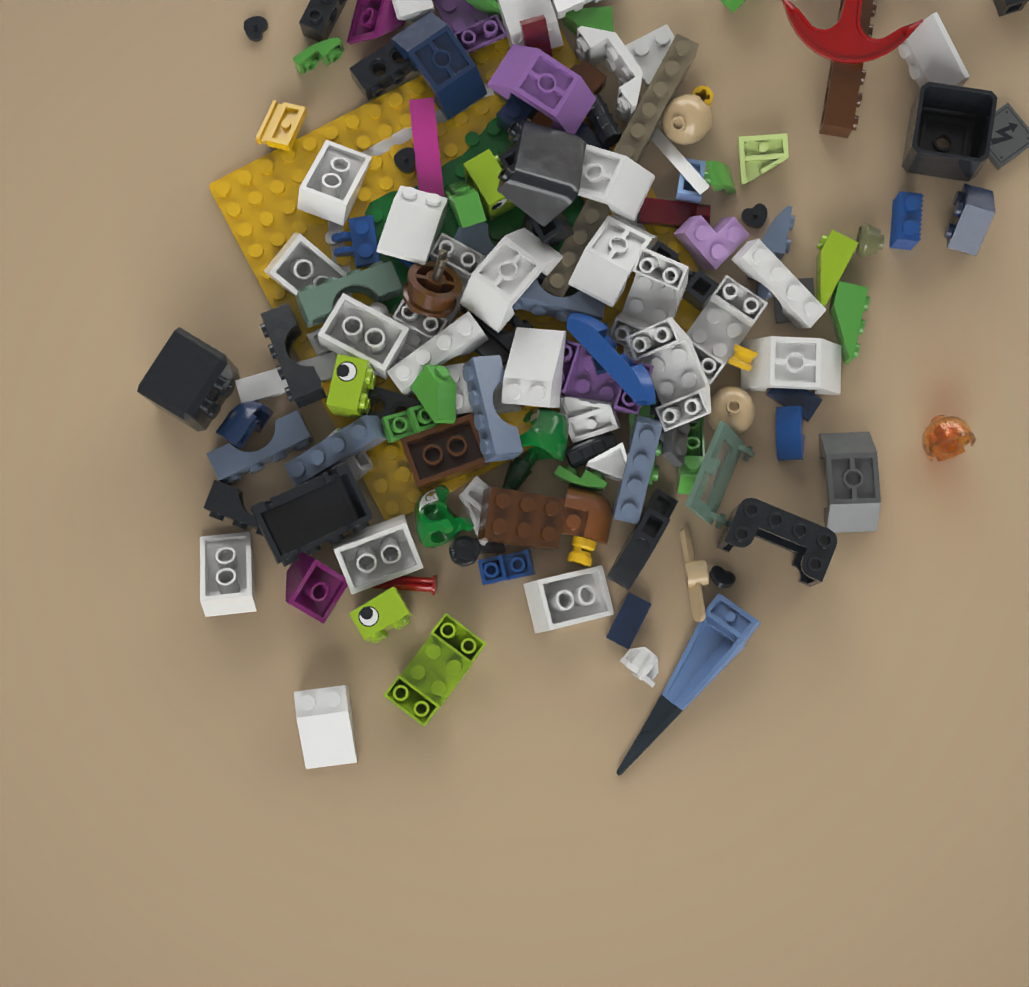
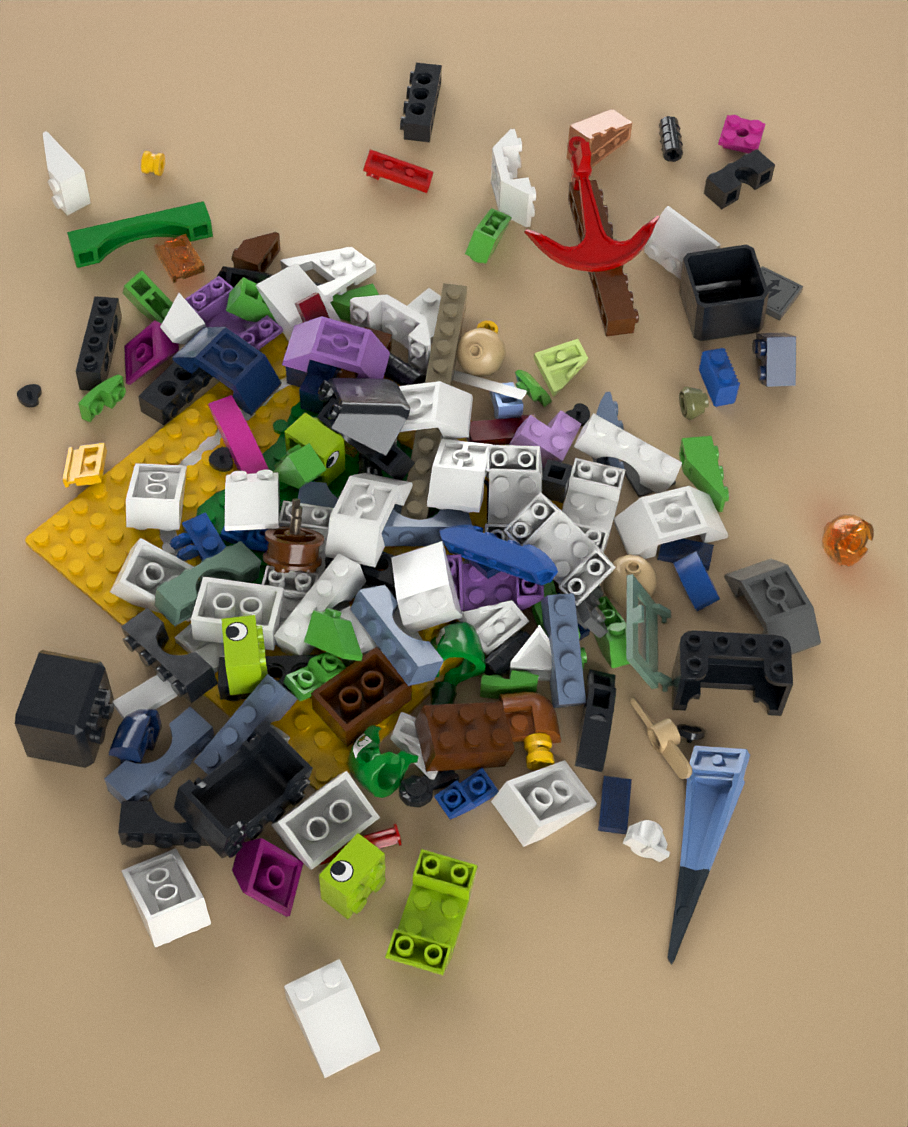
camera: 25 degrees left, 25 degrees down
yellow wheel [727,344,758,372] -> none
lime slope [816,229,859,307] -> none

